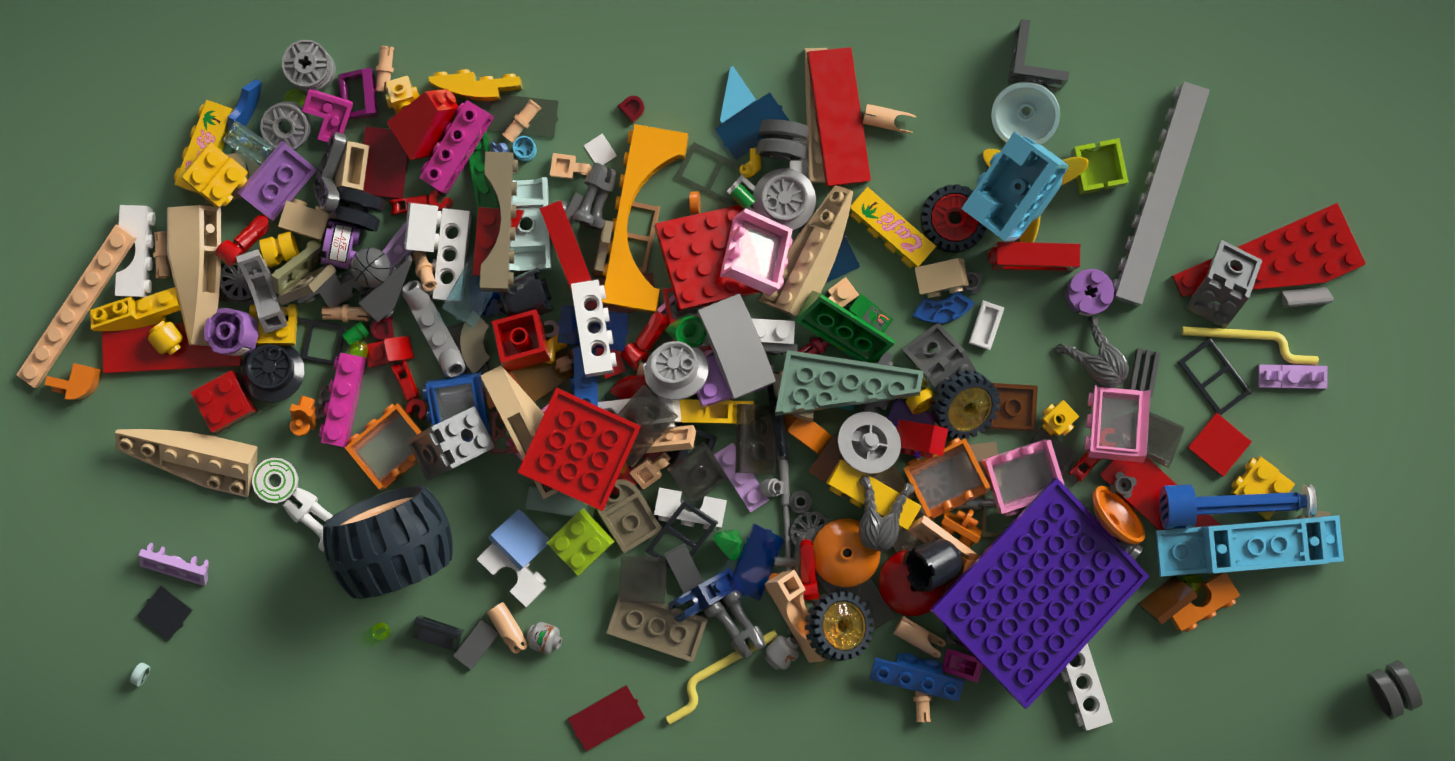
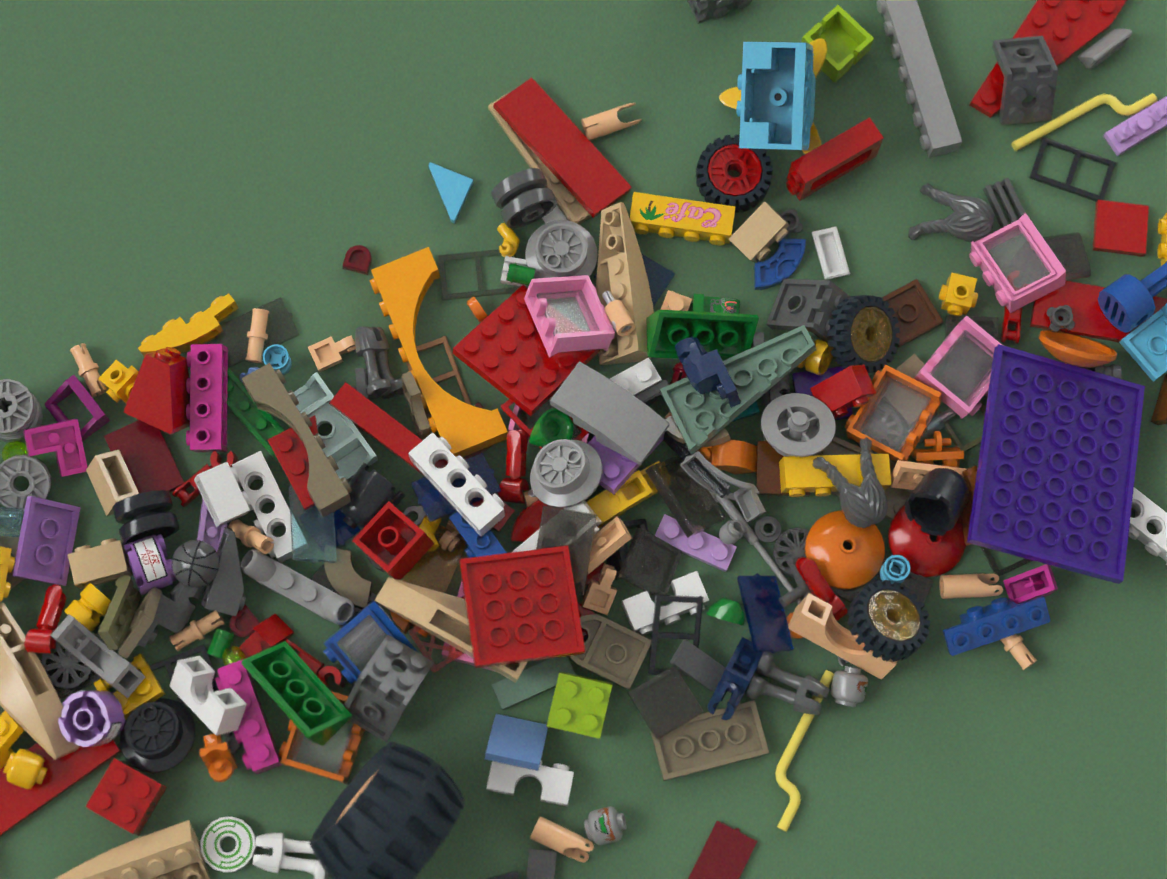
camera: 35 degrees left, 10 degrees down
dark grey beam [313,131,346,212] -> none
white sticker [584,133,617,165] -> none
piece [715,92,790,160] -> none
light aqua dish [991,82,1060,144] -> none
medium lavender brick [1064,269,1114,317] -> none
none -> white arch [169,656,247,736]
none -> green slope [241,641,352,746]
none -> light nougat piece [602,291,636,336]
none -> dark blue plate [675,337,741,407]
none -> light grey piece [680,451,766,523]
none -> medium azure wheel [879,555,910,585]

